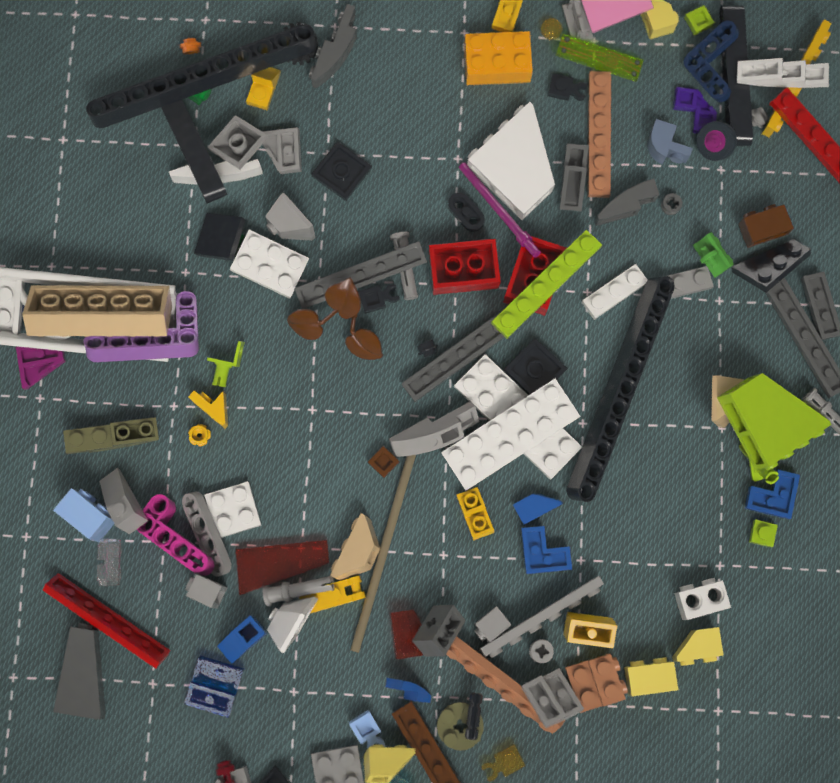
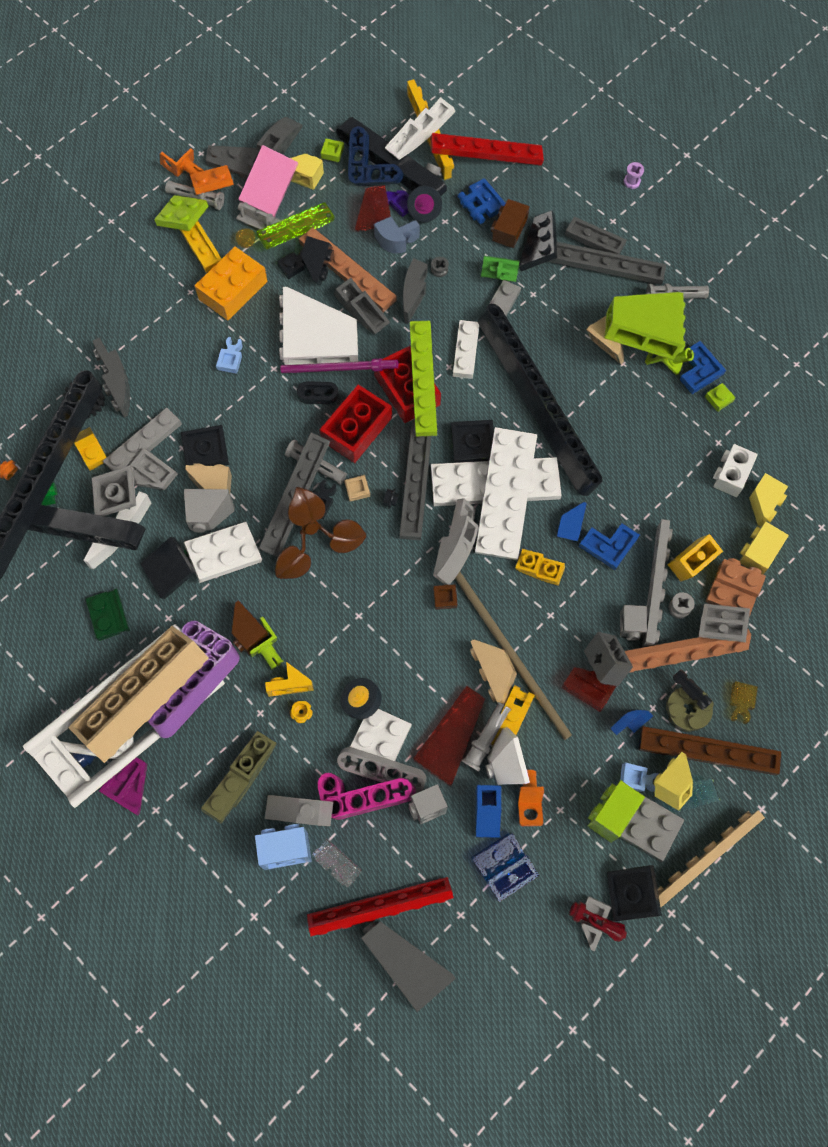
camera: 45 degrees left, 10 degrees down
none -> dark green plate [86,588,130,641]
none -> light grey plate [103,408,182,471]
none -> tan slope [186,464,232,492]
none -> light blue plate [216,337,242,374]
none -> reddish brown slope [232,600,269,655]
none -> black slope [301,236,334,285]
none -> black wheel [340,678,382,719]
none -> tan tile [344,475,370,502]
none -> clear red wing [355,185,391,232]
none -> blue plate [457,178,506,224]
none -> orange bracket [518,770,544,826]
none -> lime brick [588,780,645,843]

